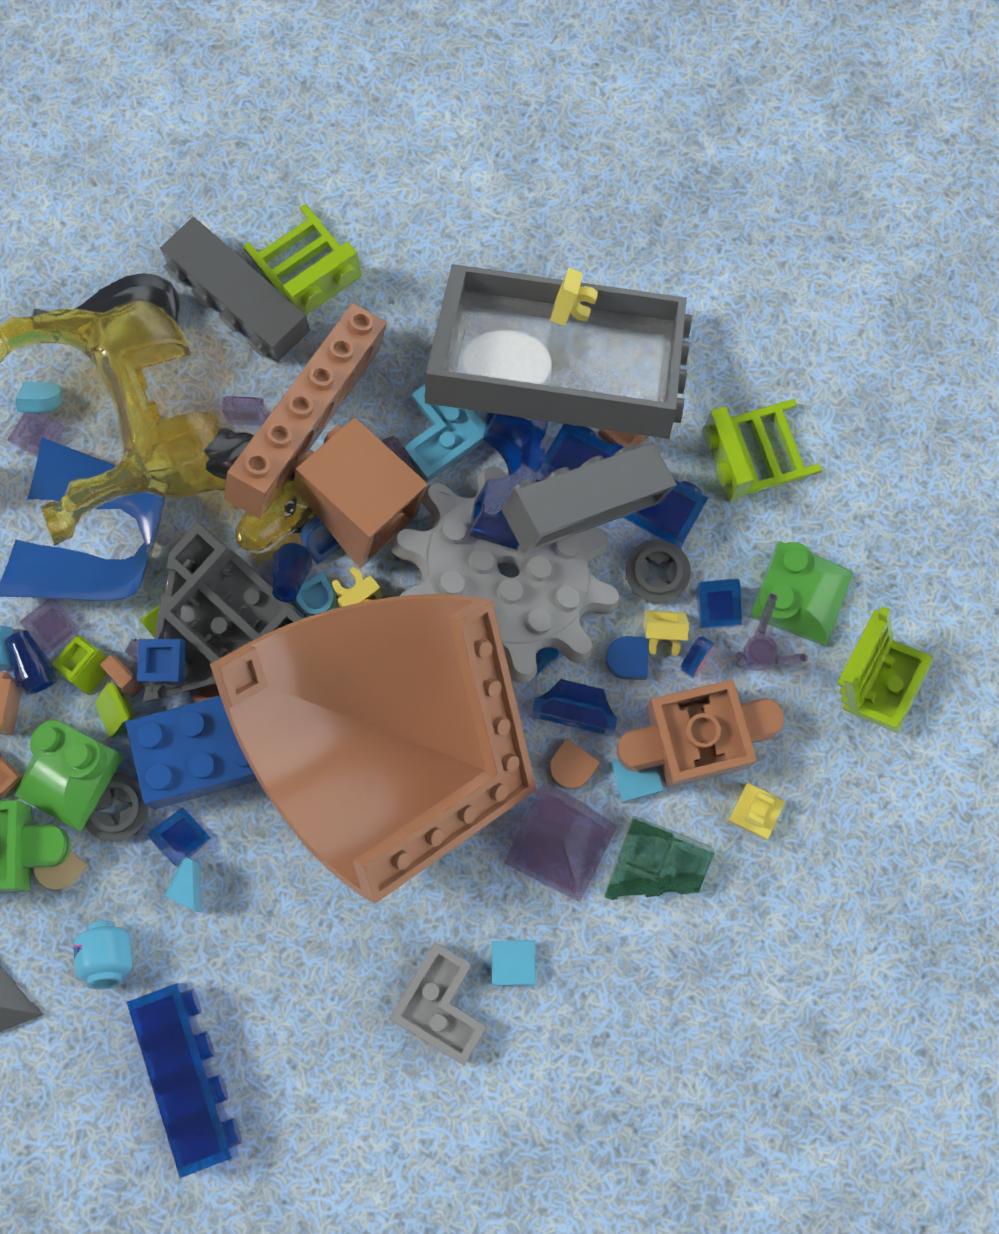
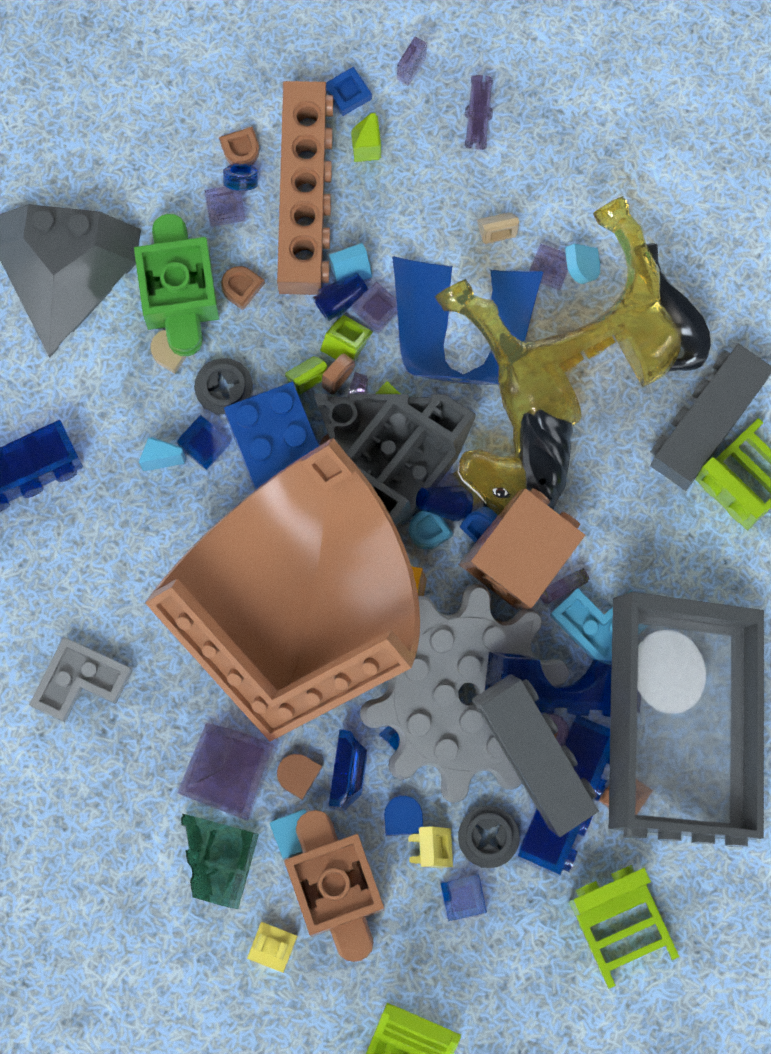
camera: 85 degrees right, 0 degrees up
bright green slope [15,719,124,831] -> none
medium azure head [73,920,133,990] -> none
blue tile [137,639,185,683] -> none
clear purple tile [222,396,269,426] -> none
nougat brick [224,303,387,519] -> none
light yellow tile [332,567,383,607] -> none
medium azure tile [492,940,536,985] -> none
light yellow tile [550,267,598,326] -> none
clear blue tile [680,636,715,679] -> none
clear purple plant [736,593,808,671] -> none
bright green slope [749,541,853,647] -> none

